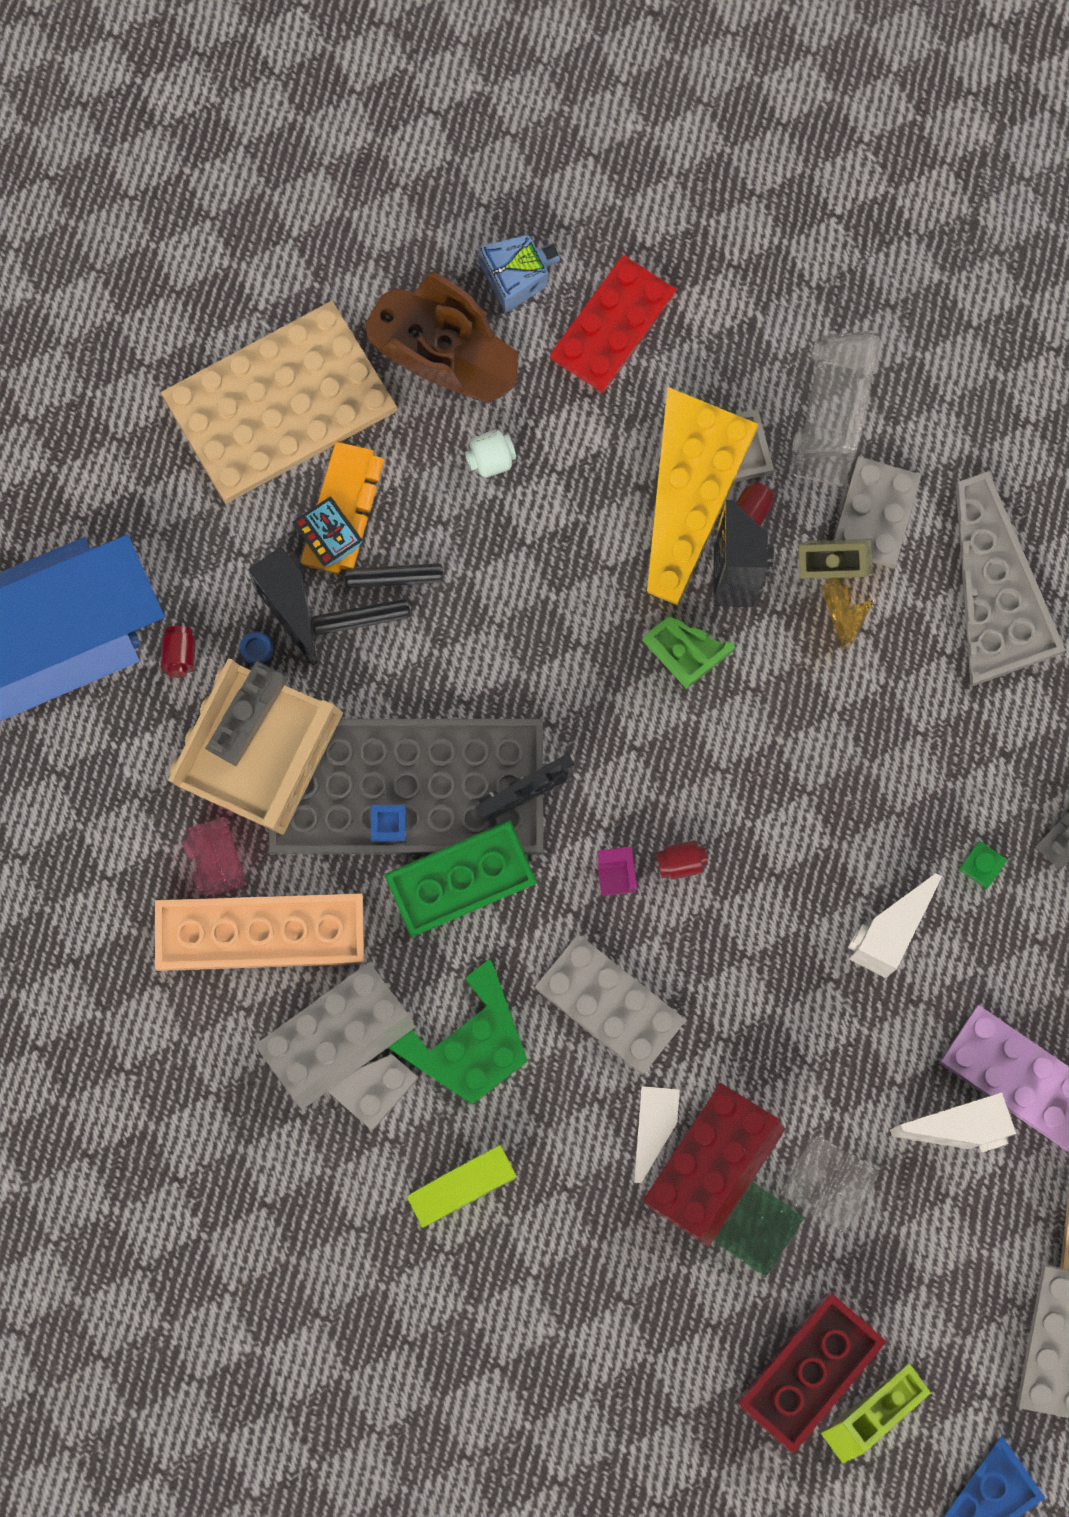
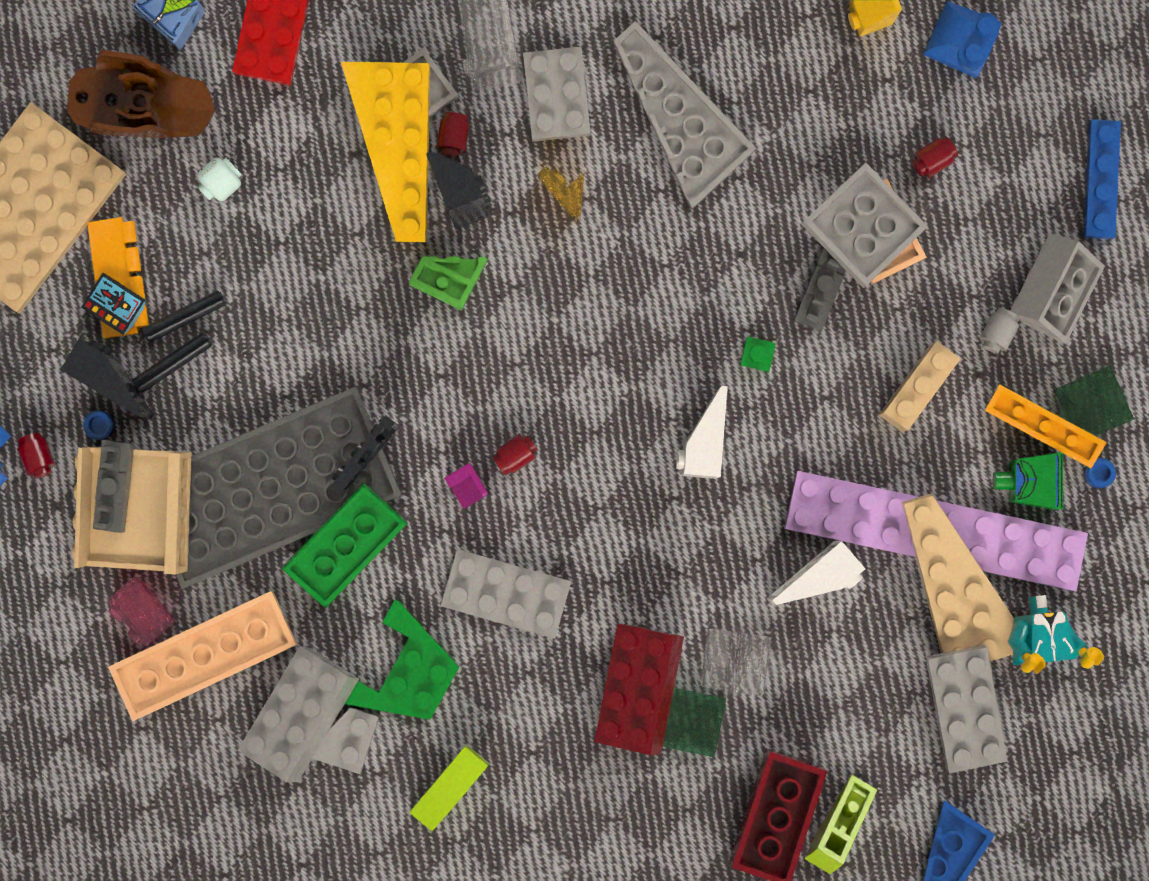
camera: 20 degrees left, 10 degrees up
blue plate [371,805,406,842] -> none
white sticker [634,1086,680,1183] -> none
olive brick [798,539,873,579] -> none

